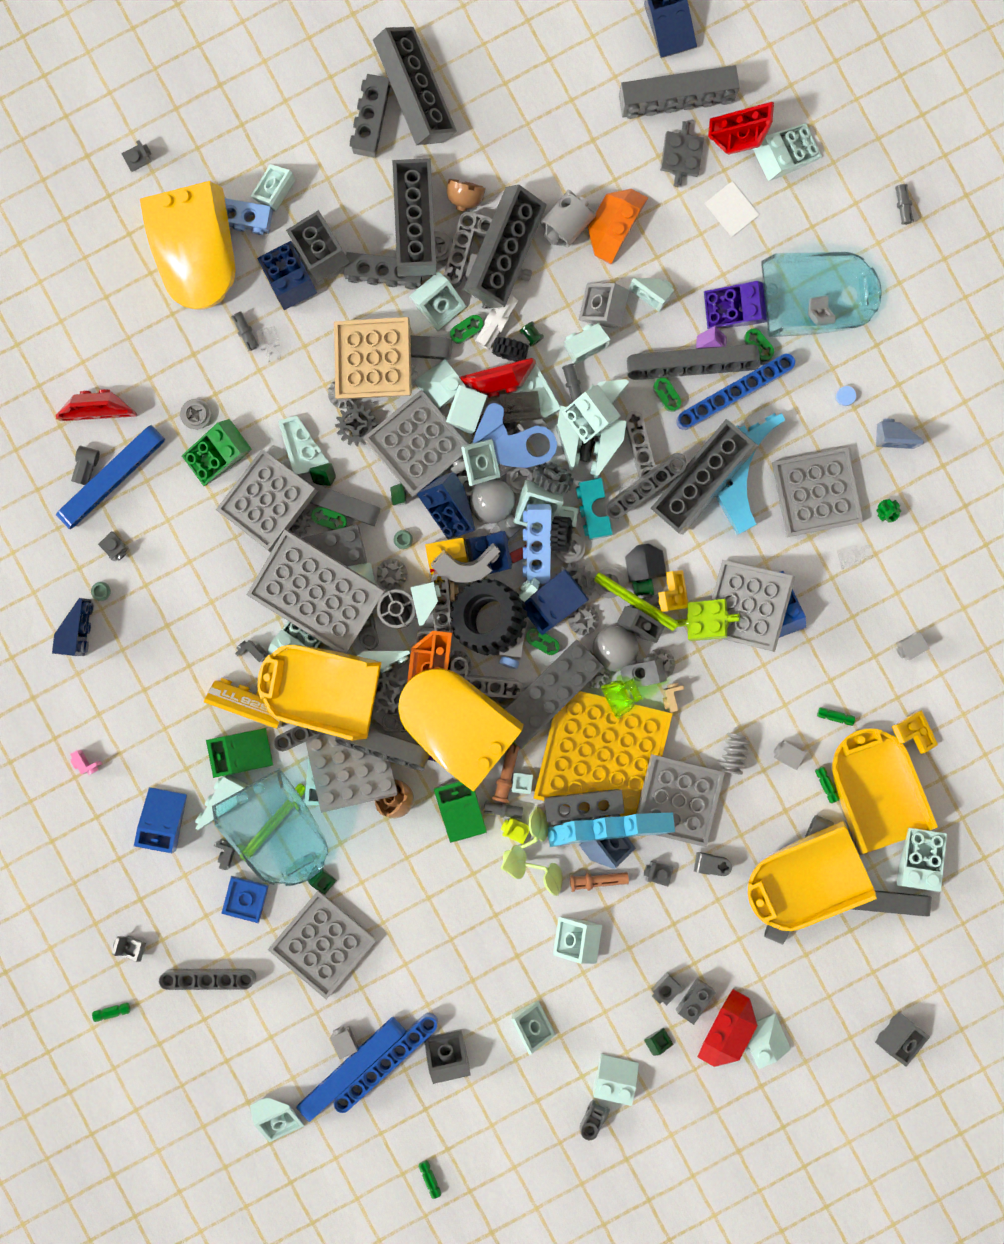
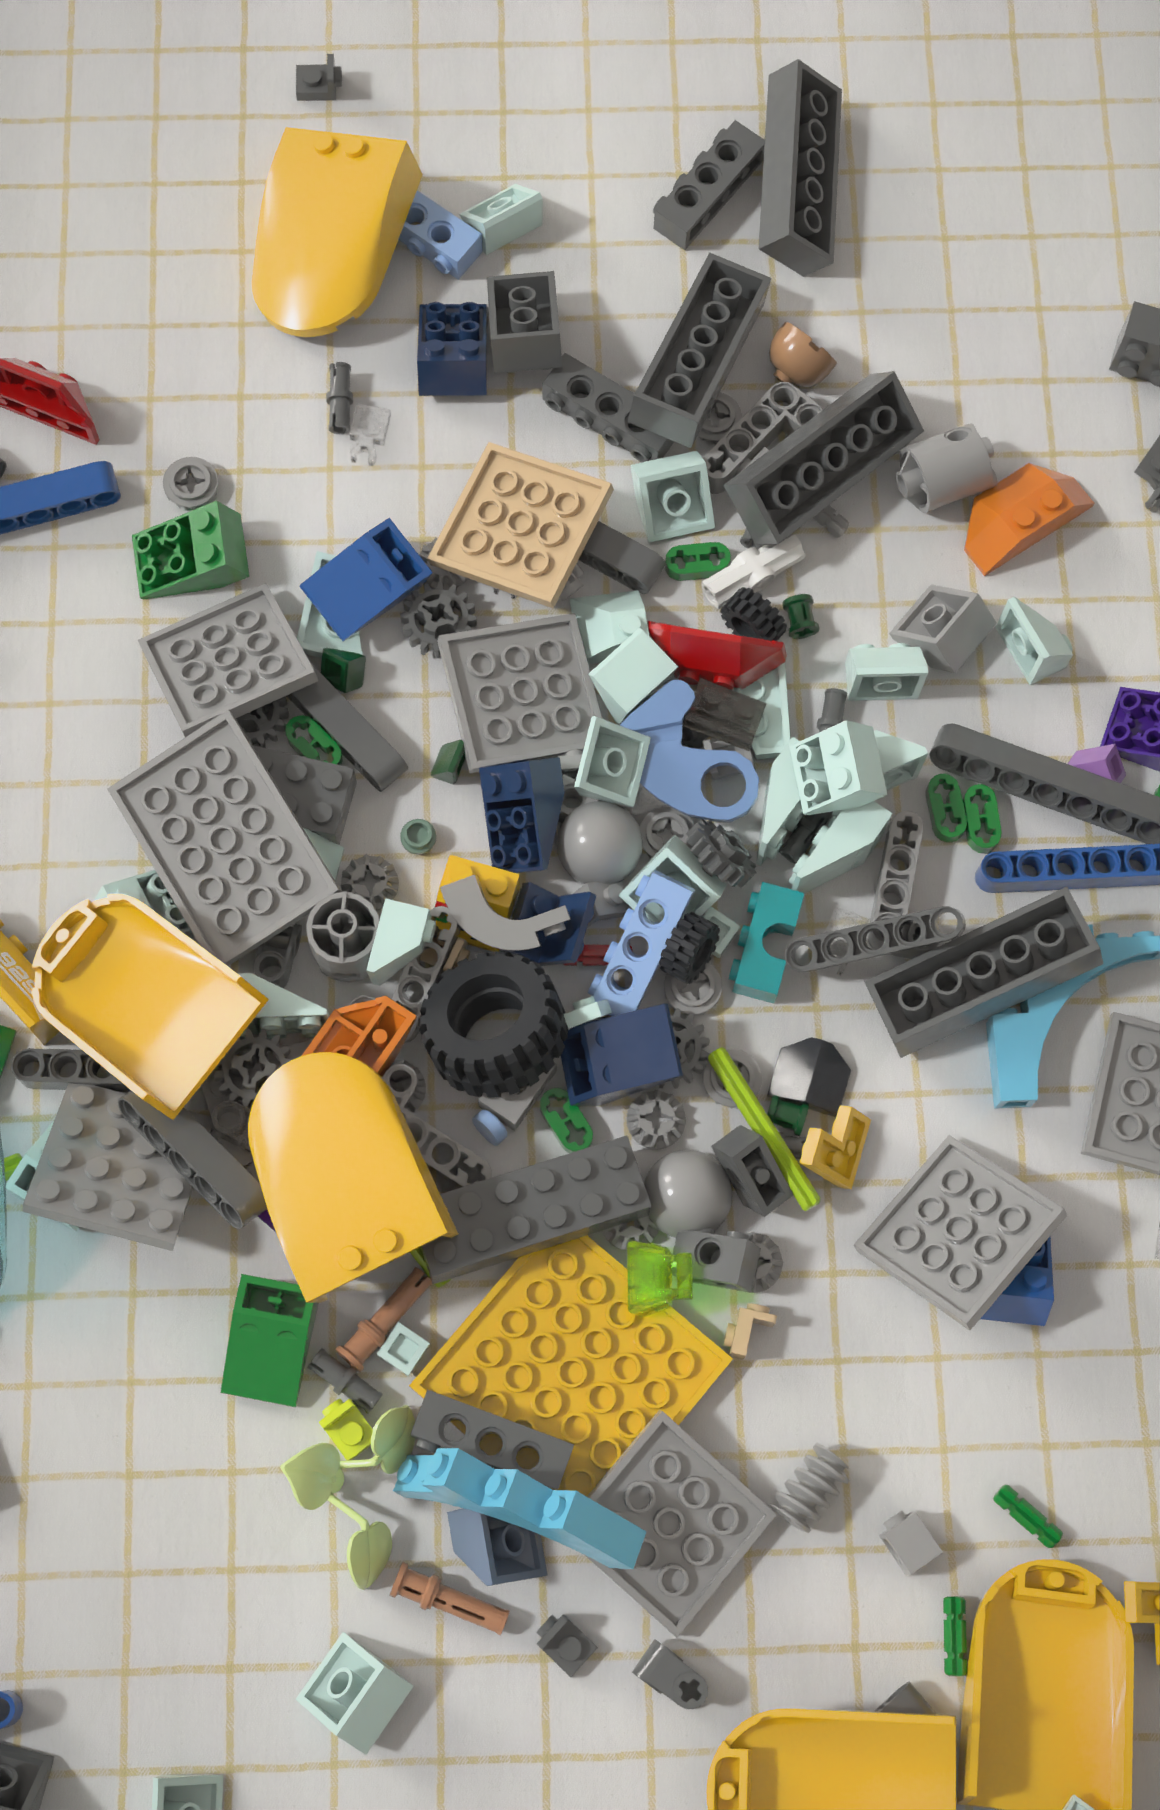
camera: 20 degrees right, 15 degrees down
dark grey bracket [235,640,267,662] -> none
medium nougat cylinder [375,779,414,819] -> none
lime plate [676,599,741,641] -> none
none -> blue slope [299,518,433,642]
none -> green beam [925,774,967,843]

